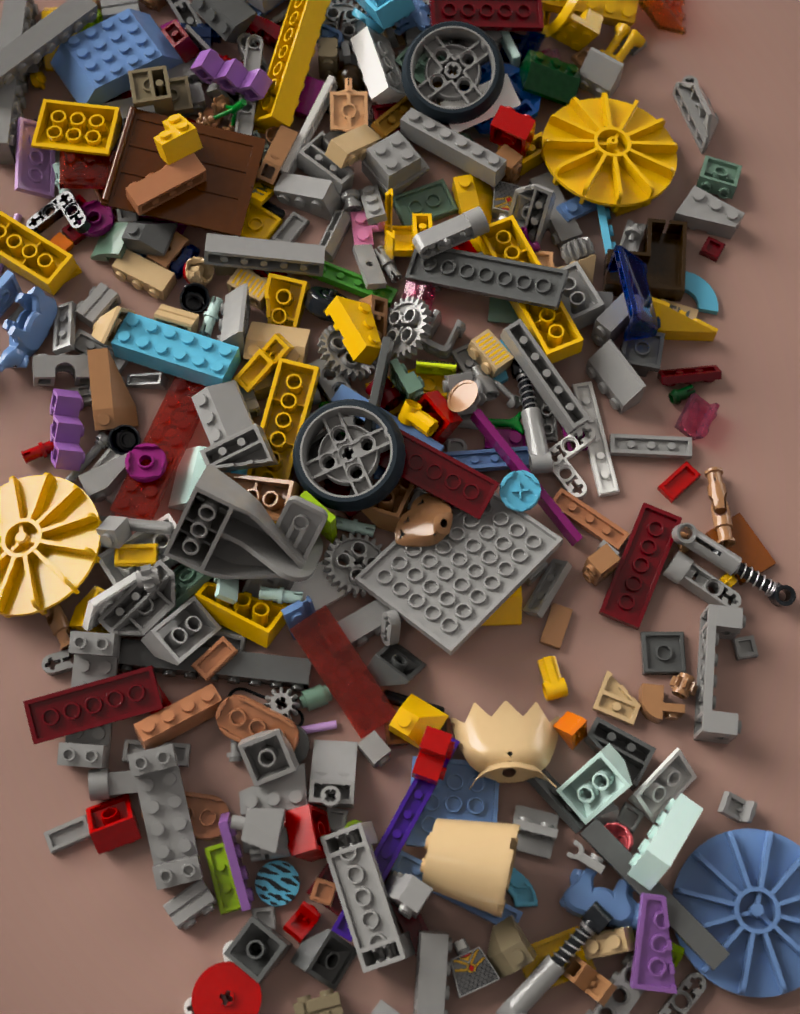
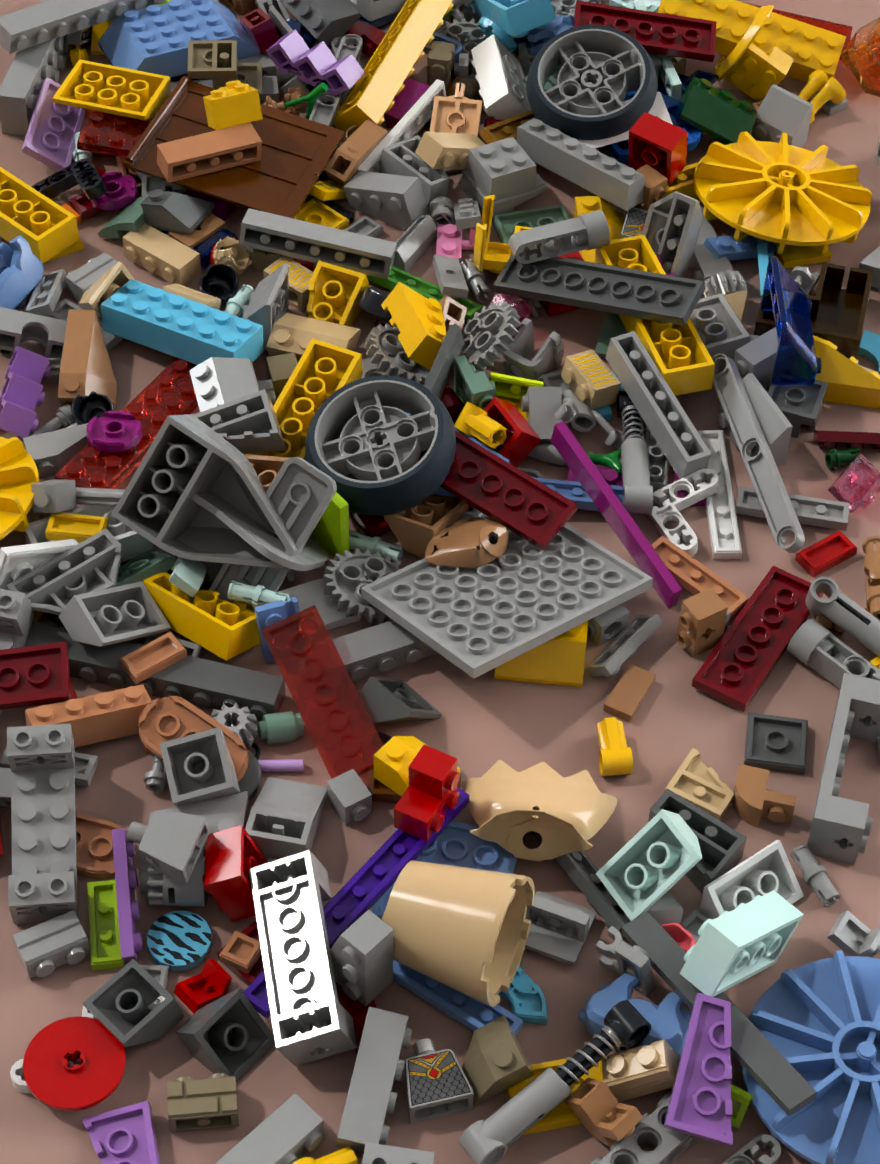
camera: 10 degrees right, 20 degrees down
light grey piece [126,372,169,390] -> none
light grey gear [136,564,161,593] -> none
yellow slope [233,333,294,393] -> none
light grey bush [320,785,341,808] -> none
light grey beam [381,609,401,646] -> none
piece [447,380,478,412] -> none
medium azure tile [499,470,541,512] -> none
orange slope [553,711,587,750] -> none
medium nougat gear [669,672,698,699] -> none
none -> light grey beam [712,353,805,553]
none -> light grey pin [790,844,841,907]

